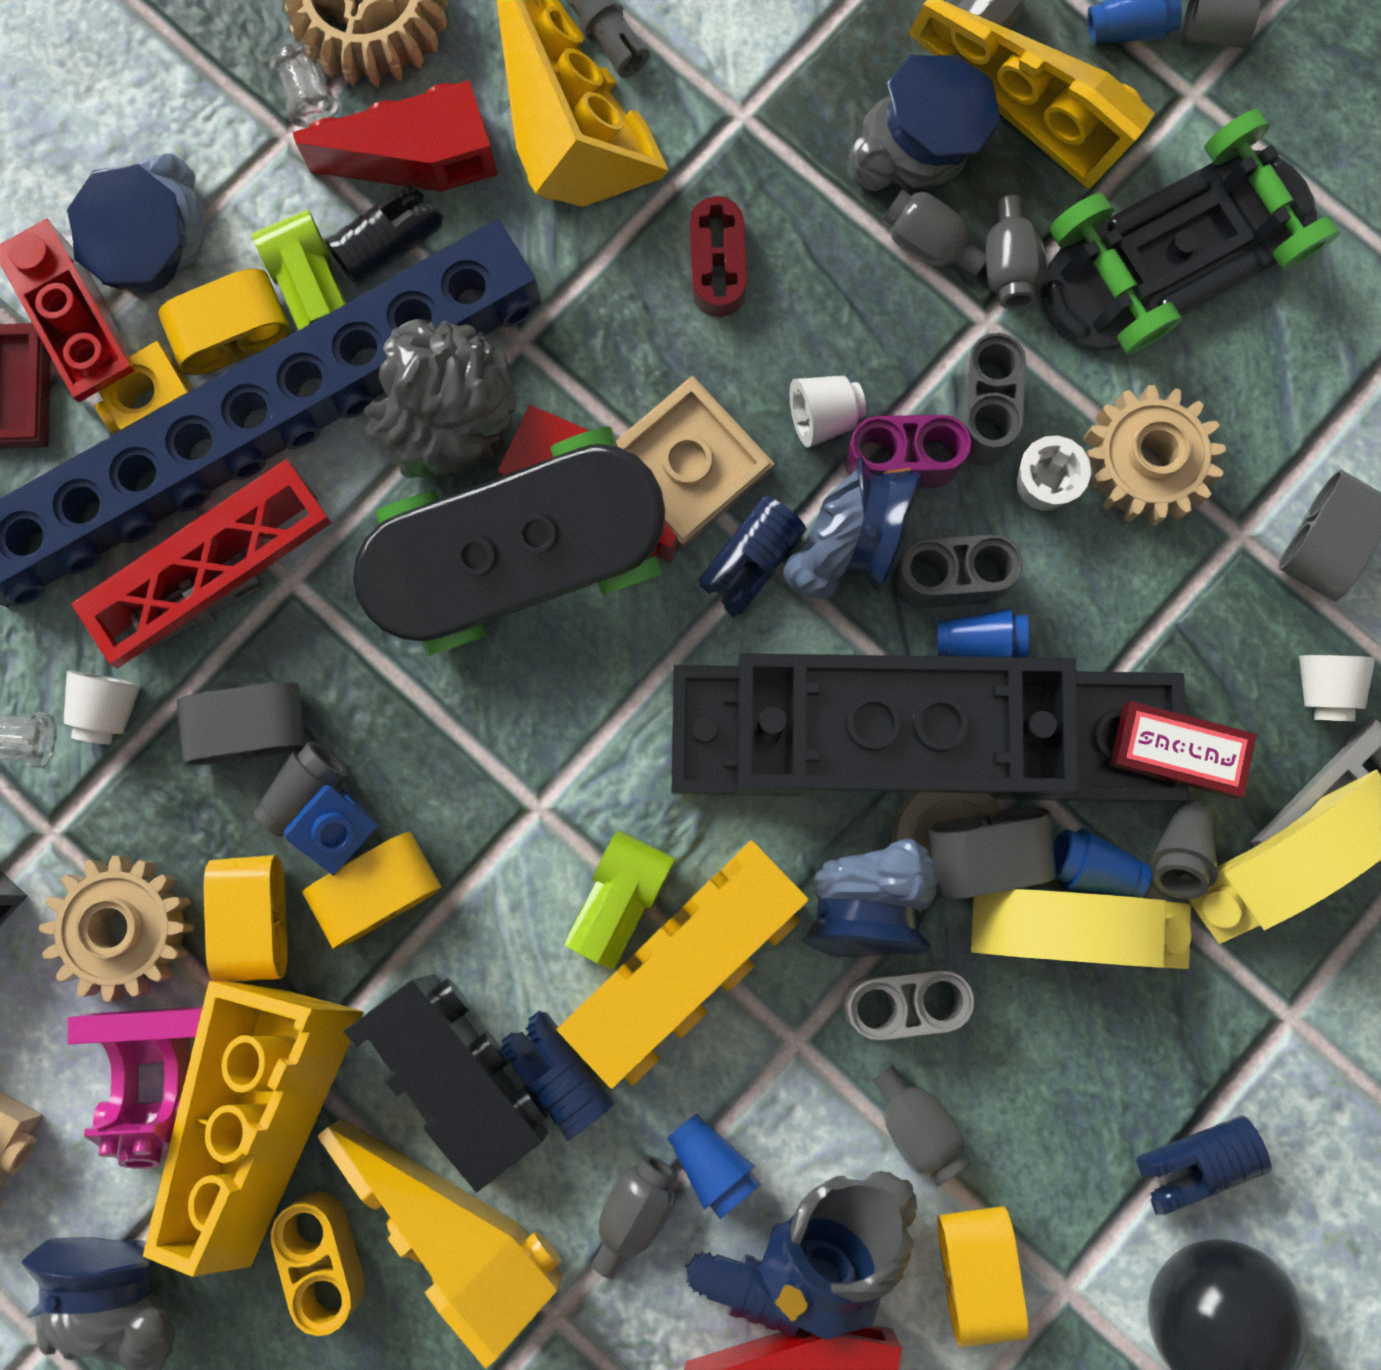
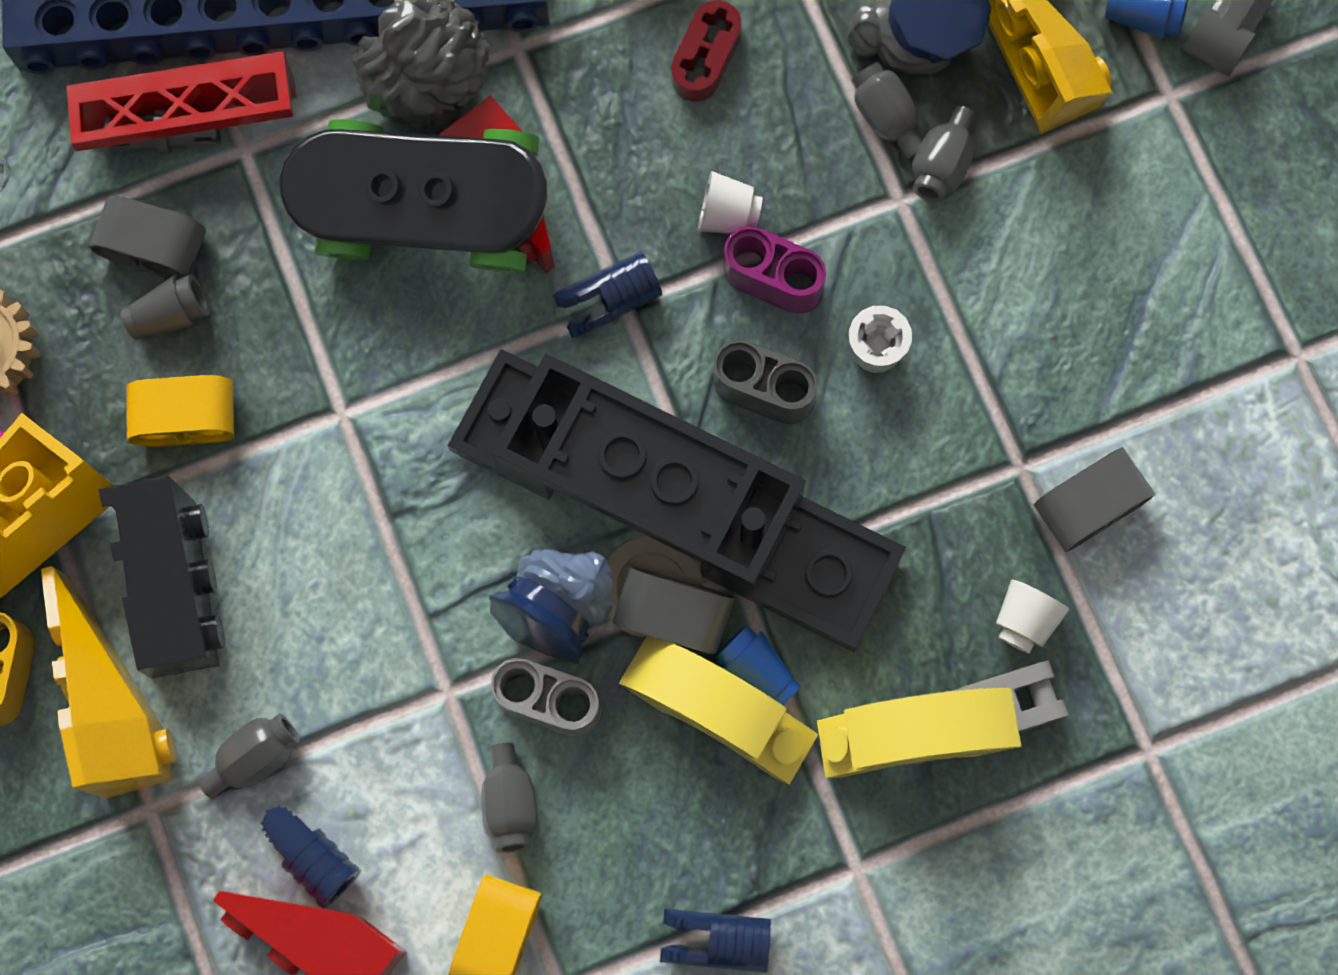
camera: 30 degrees right, 5 degrees down
white hat [64,671,141,745] -> none
yellow beam [204,855,288,983] -> none
blue bracket [284,785,378,876] -> none
dark blue hinge [501,1010,615,1141] -> none
yellow wedge [556,840,809,1089] -> none
lime piece [564,829,676,971] -> none
tan tile [616,375,775,549] -> none
blue cone [667,1113,761,1219] -> none
piece [759,1171,918,1340] -> none
piece [783,456,922,600] -> none
blue cone [937,608,1029,658] -> none
dark grey beam [956,332,1026,466] -> none
black piece [1042,109,1340,355] -> none
tan gear [1083,385,1226,526] -> none
tile [1110,701,1257,799] -> none
dark grey cone [1150,801,1218,899] -> none

